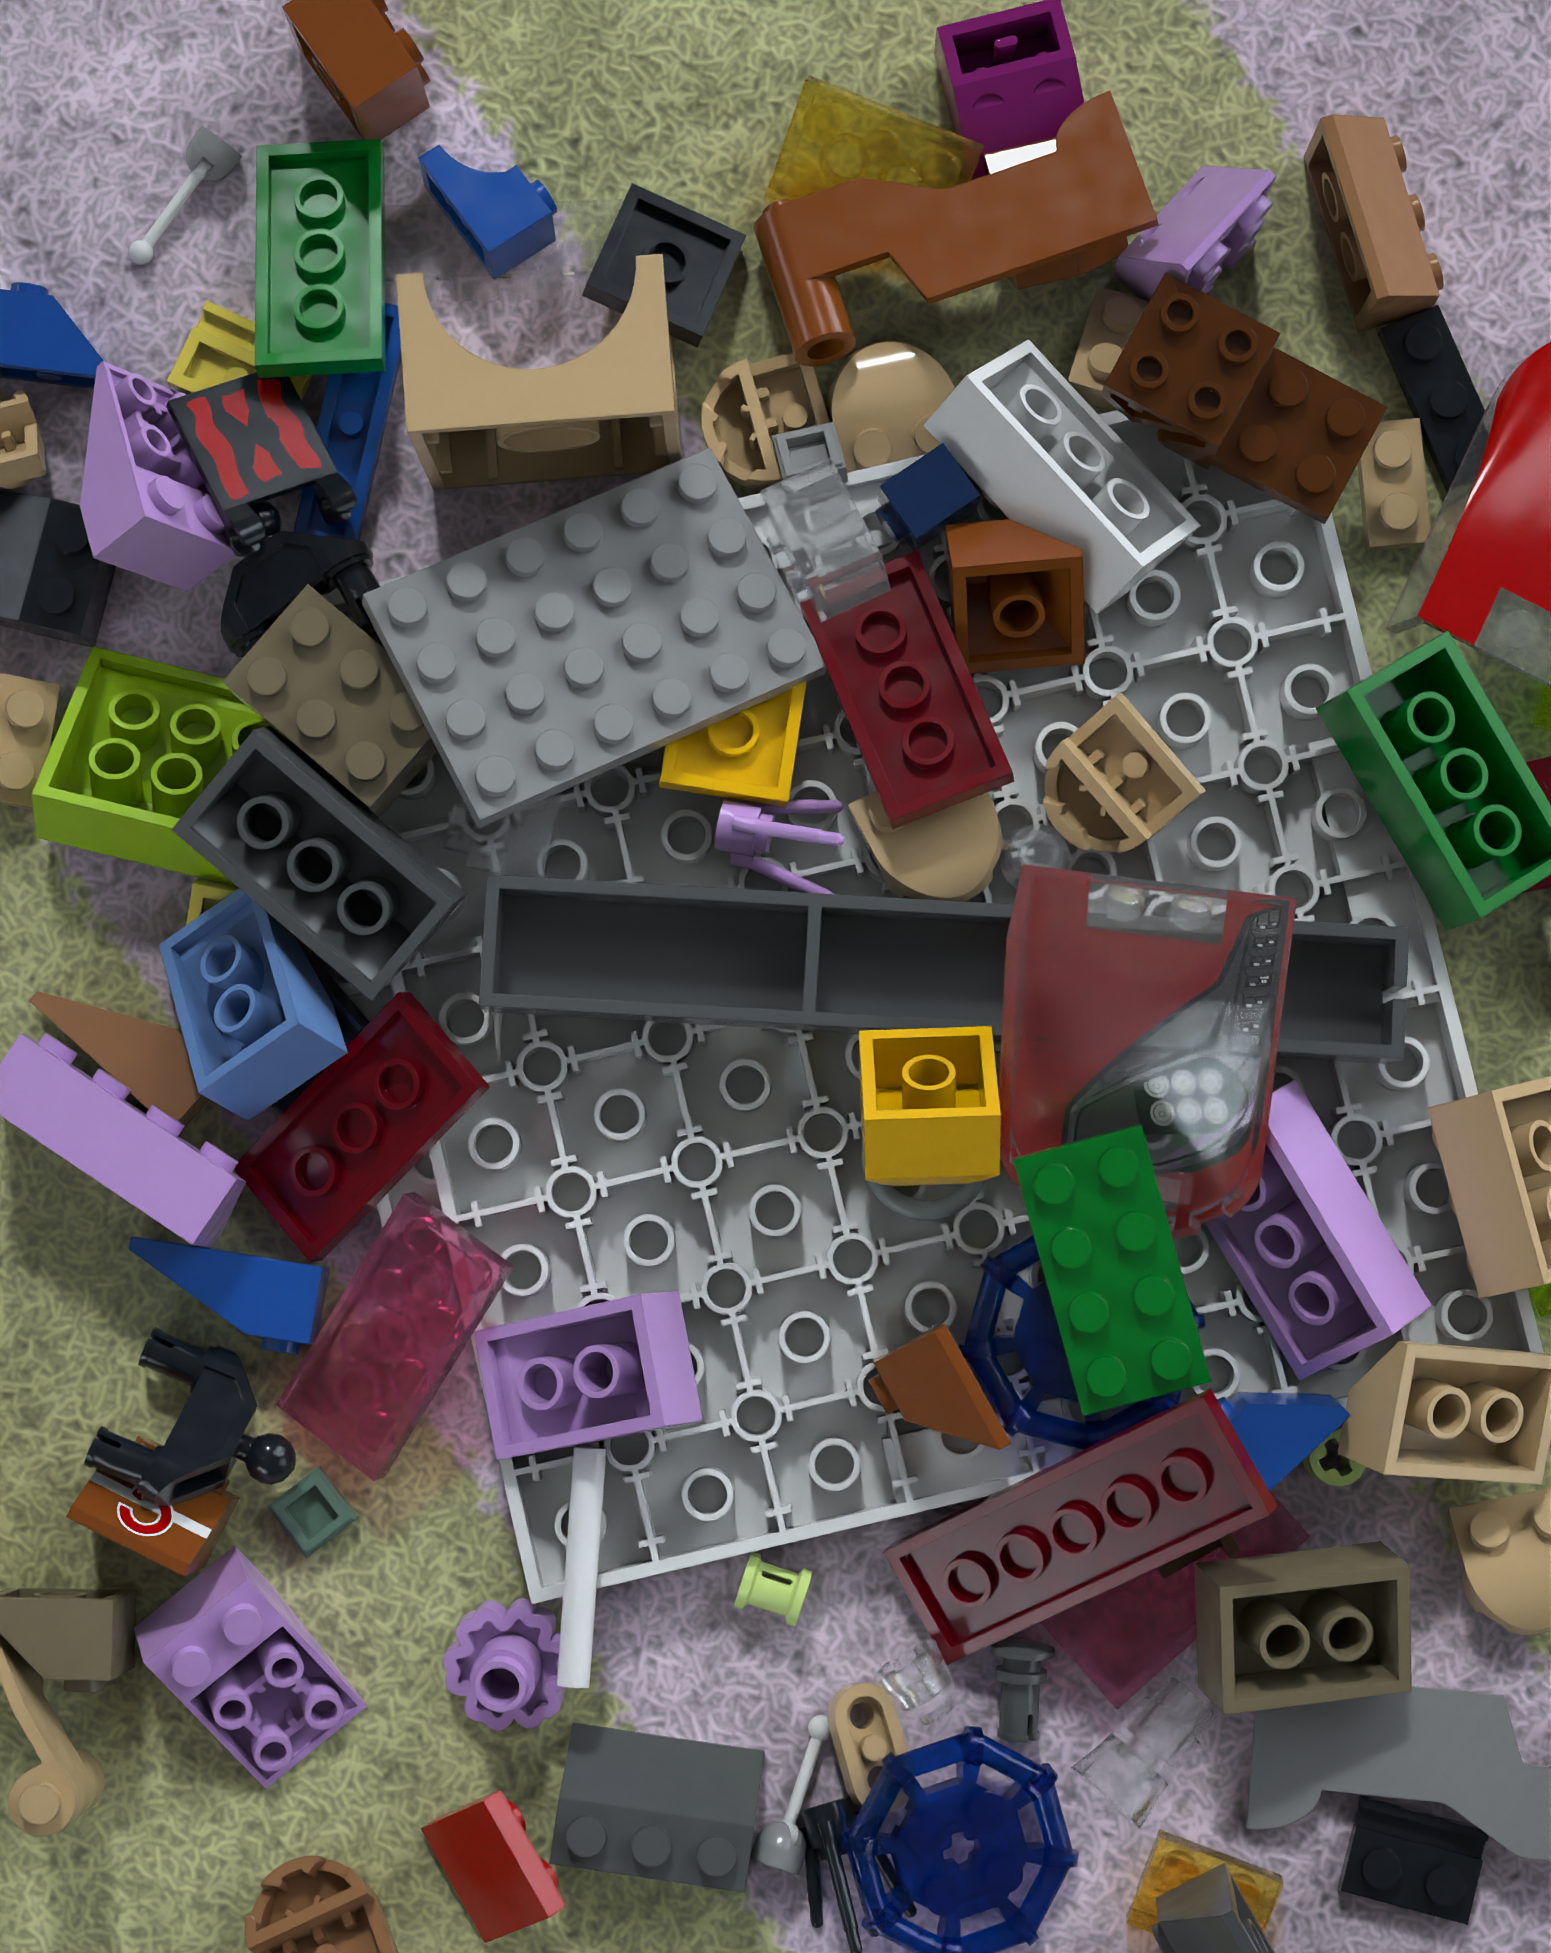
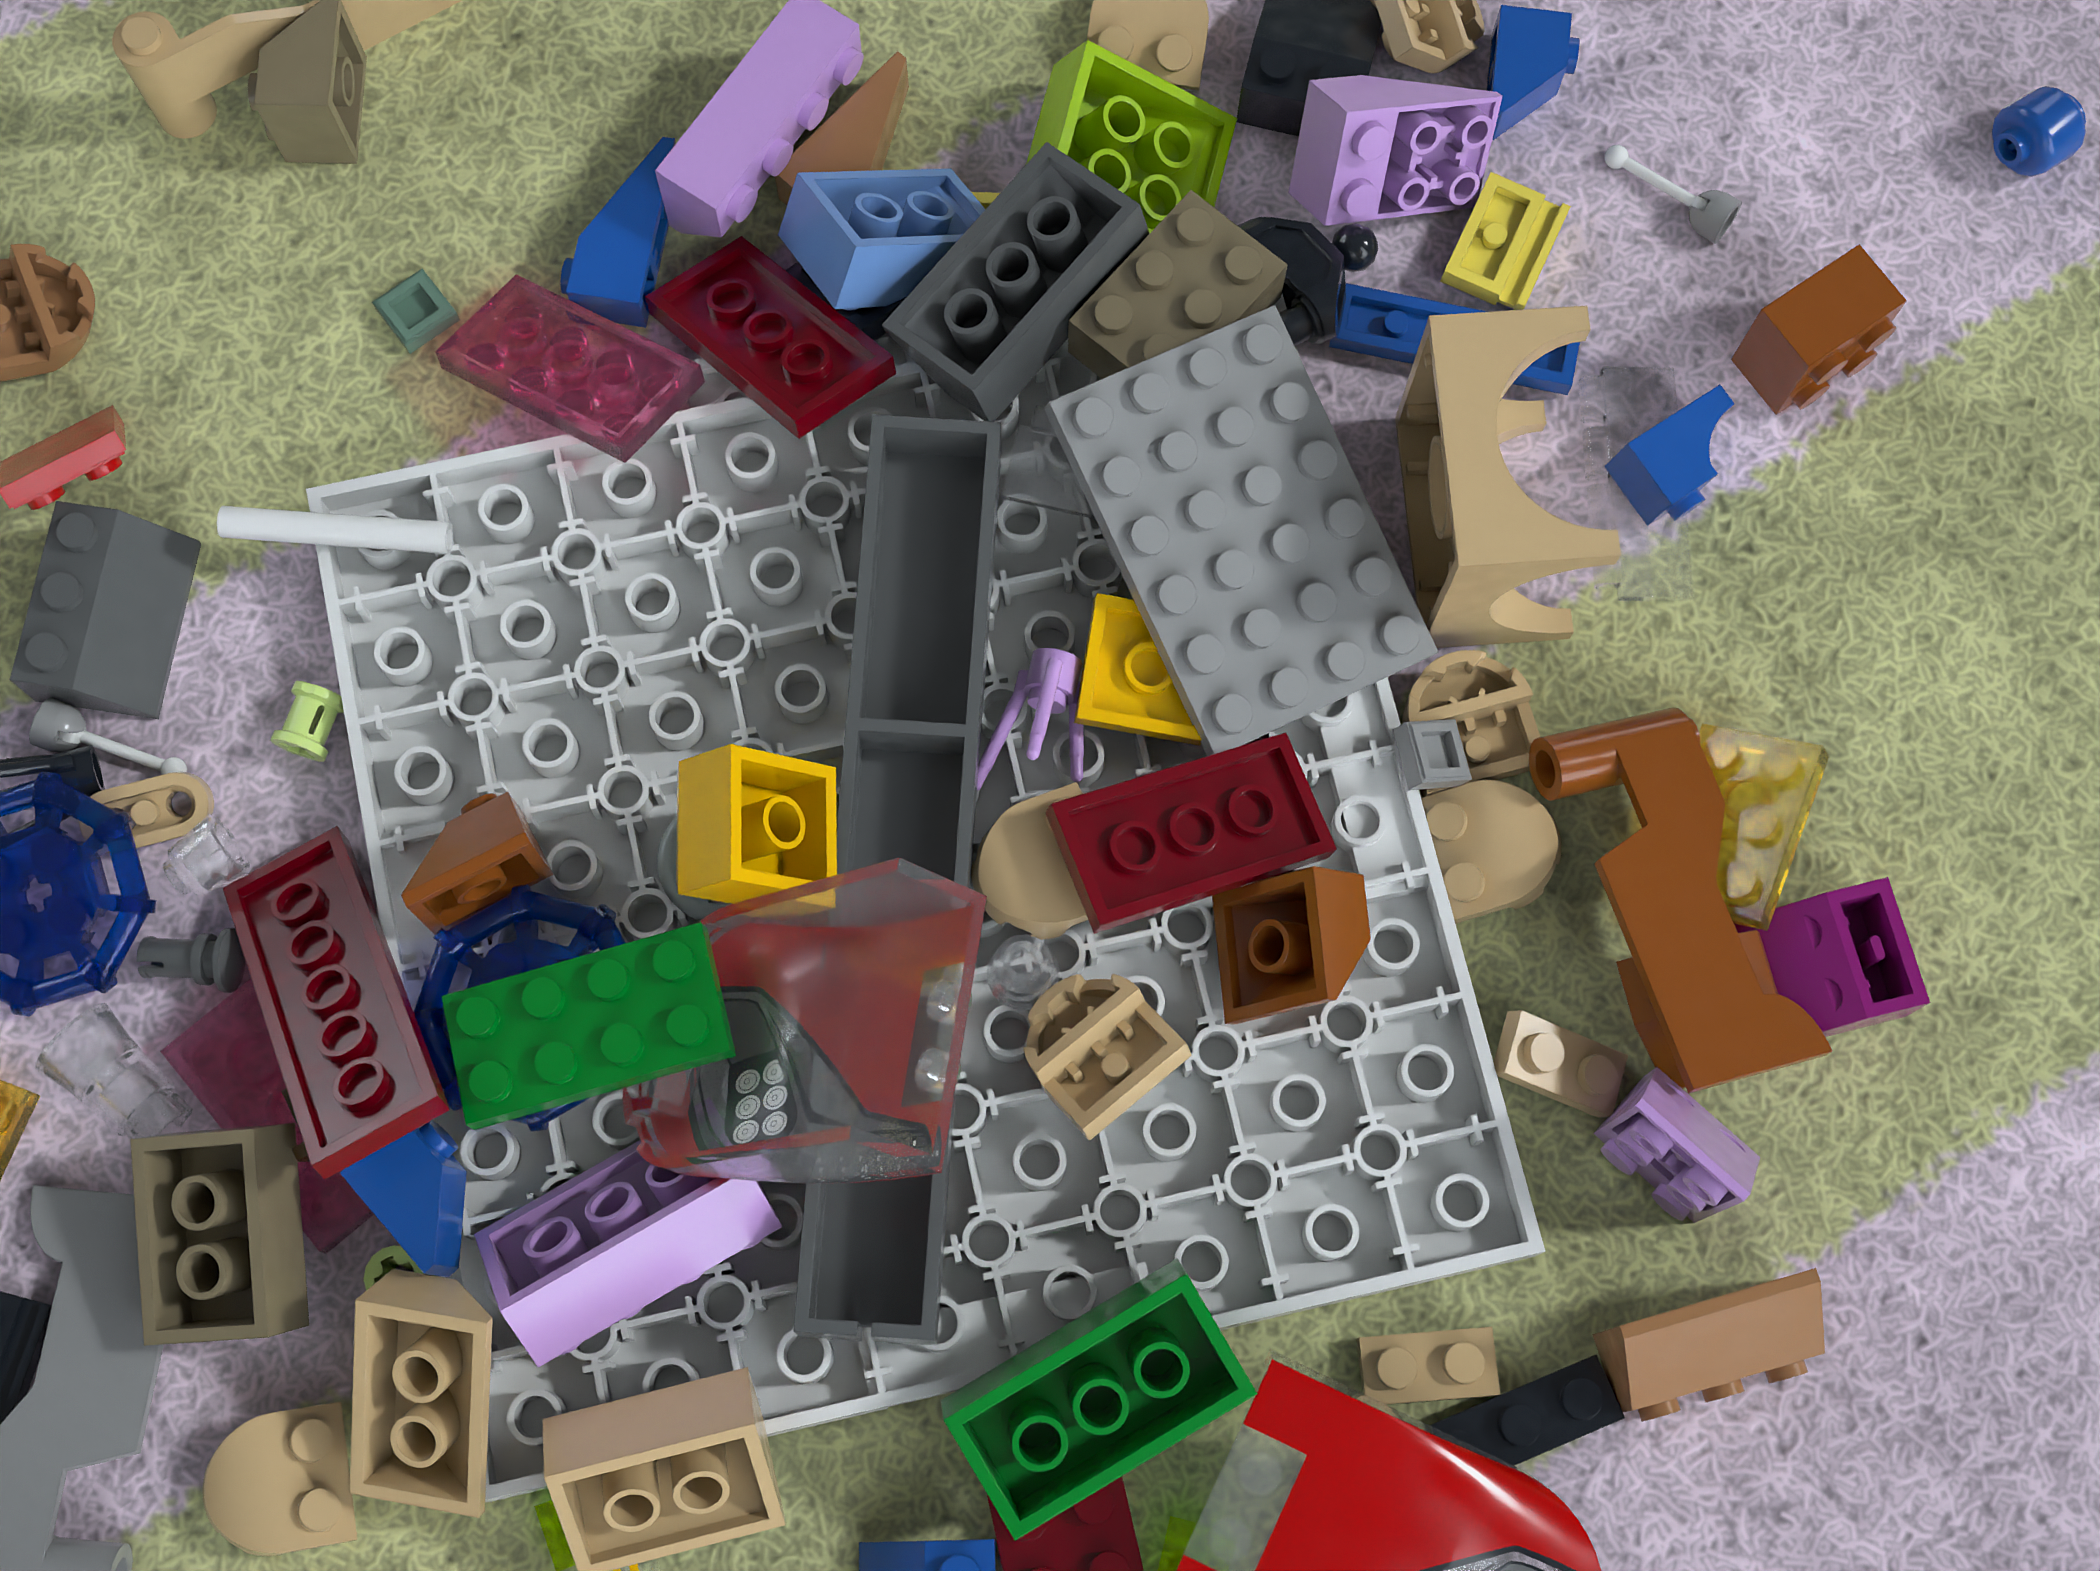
camera: 85 degrees right, 10 degrees down
dark orange slope [66,1435,240,1576] -> none
black connector [84,1327,296,1506] -> none
lavender slope [134,1546,367,1789] -> none
flag [166,372,357,557] -> none
green plate [255,138,386,378] -> none
lavender plant [443,1598,567,1731] -> none
lavender slope [474,1291,703,1460] -> none
black plate [582,183,746,348] -> none
clear brick [758,459,891,622] -> none
dark blue brick [875,443,980,551] -> none
white slope [923,339,1201,614] -> none
reddish brown piece [1101,272,1388,524] -> none

